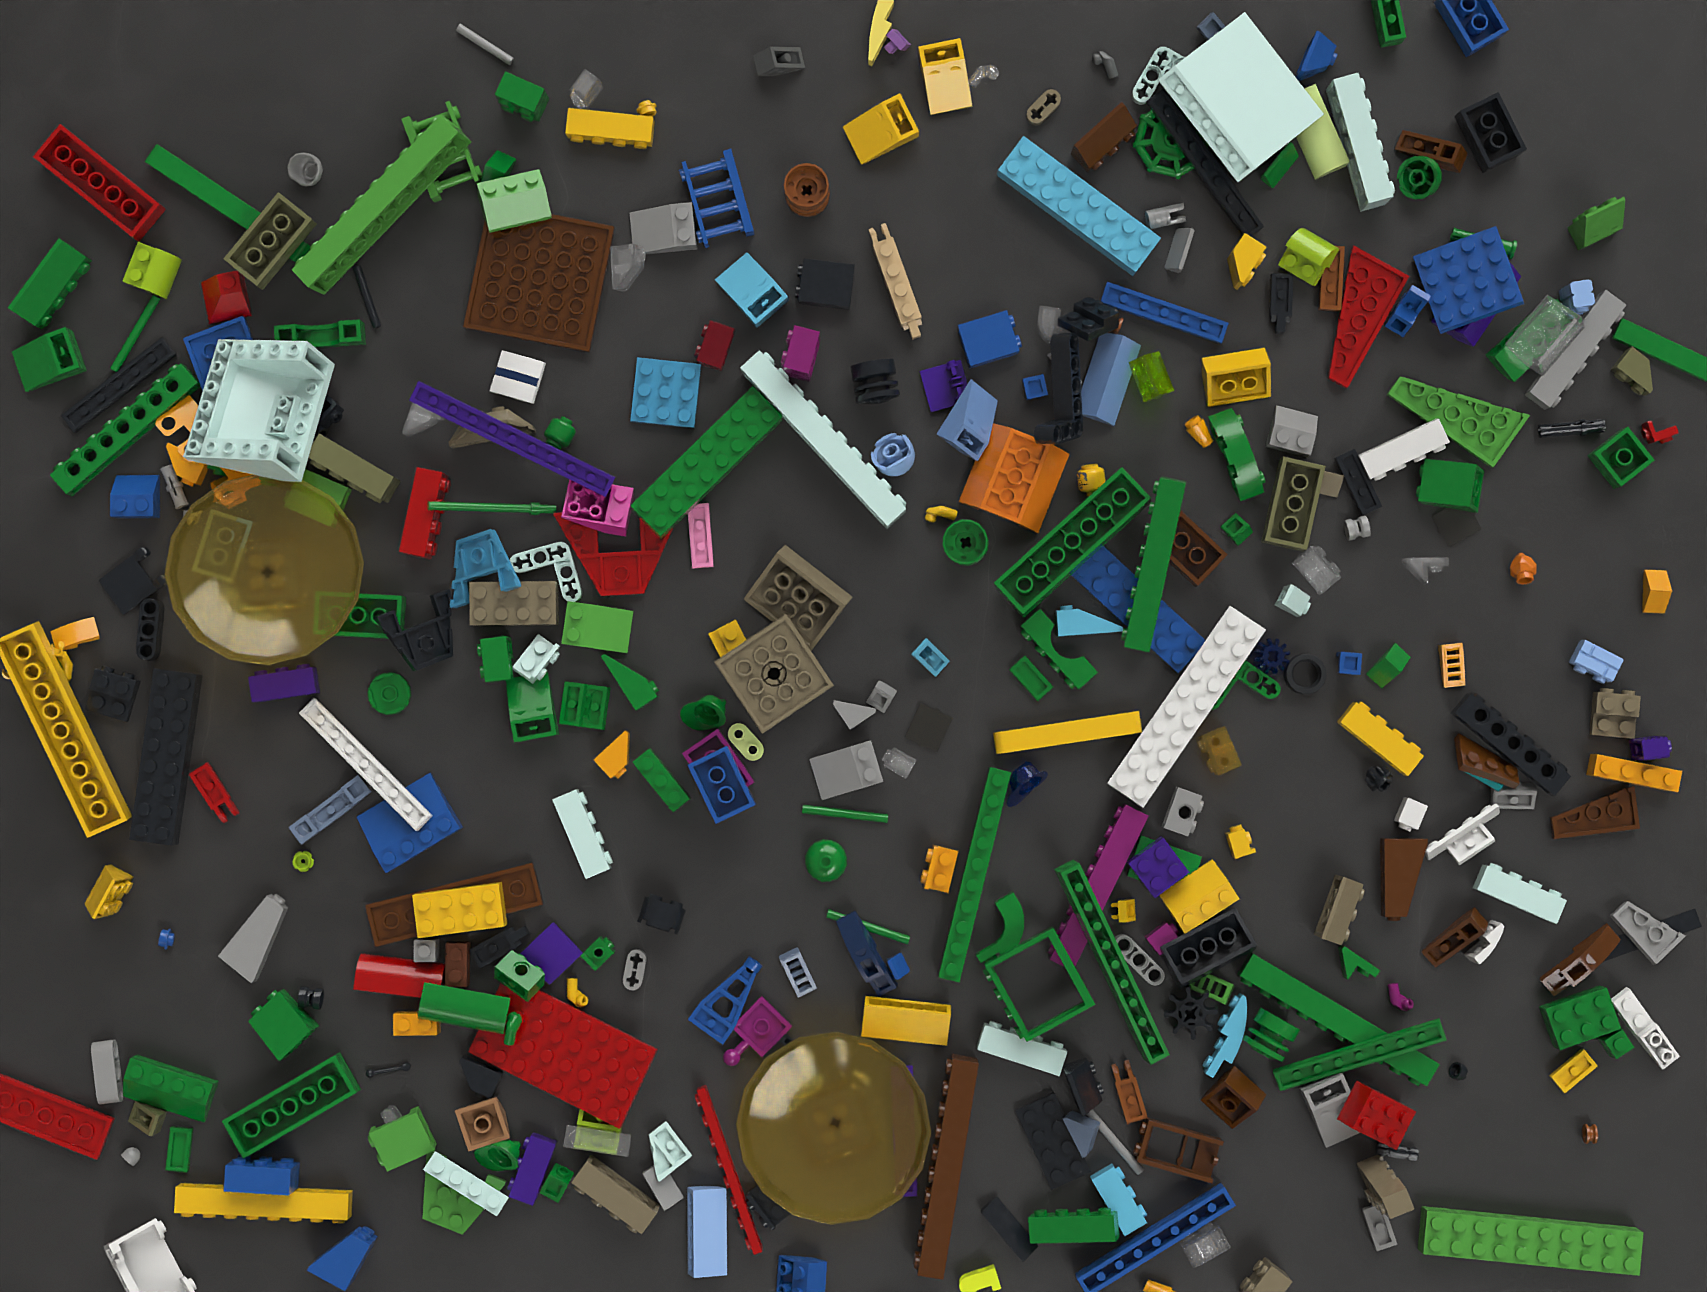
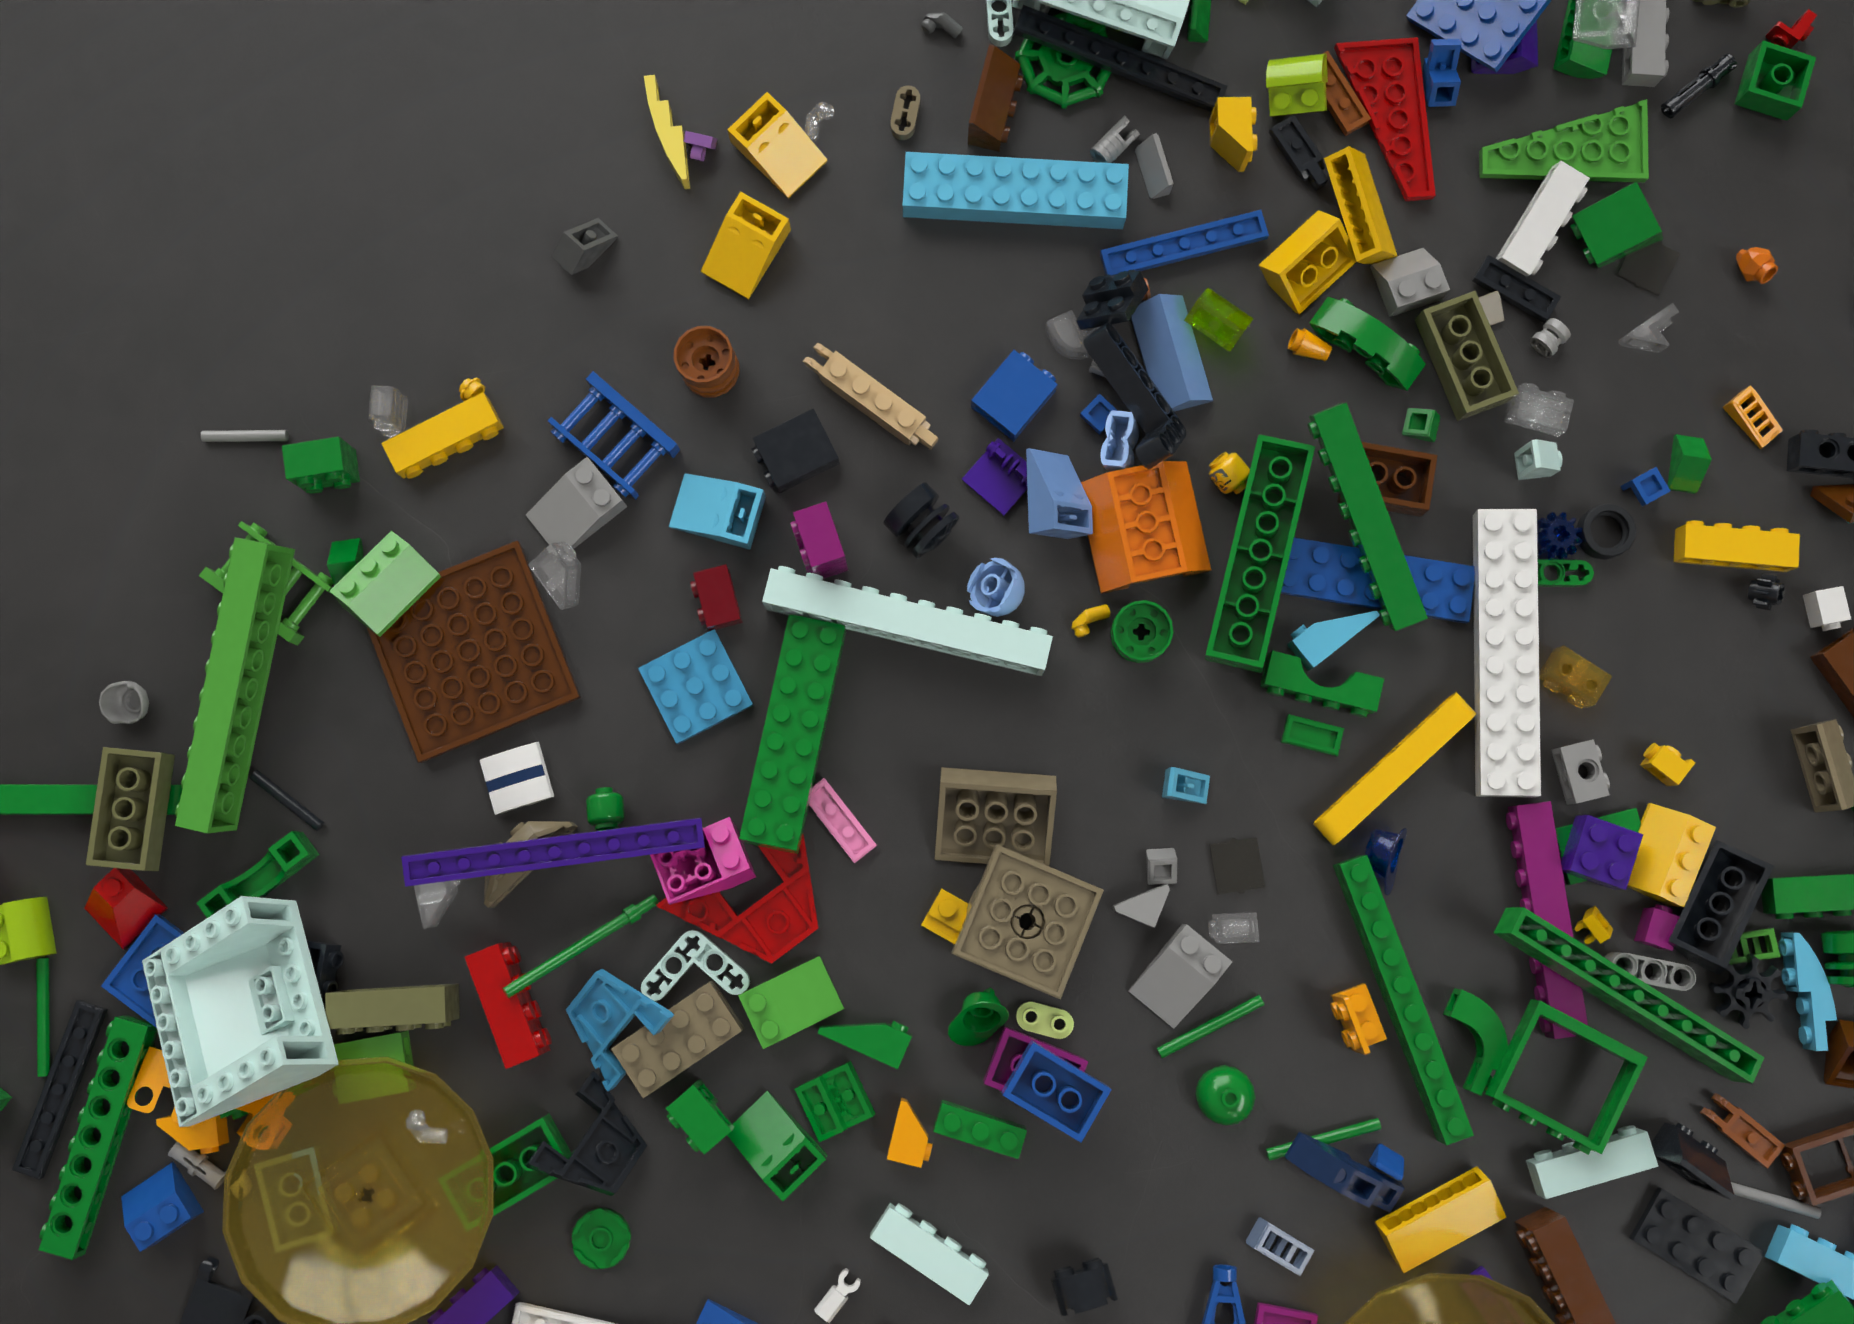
camera: 35 degrees left, 5 degrees down
light aqua bracket [512,634,560,684] -> none
sand blue slope [1063,1111,1101,1158] -> none
none -> clear arm [406,1110,448,1144]
none -> white bar [814,1268,861,1323]
none -> light blue brick [1101,410,1139,472]
none -> yellow brick [1324,146,1398,264]

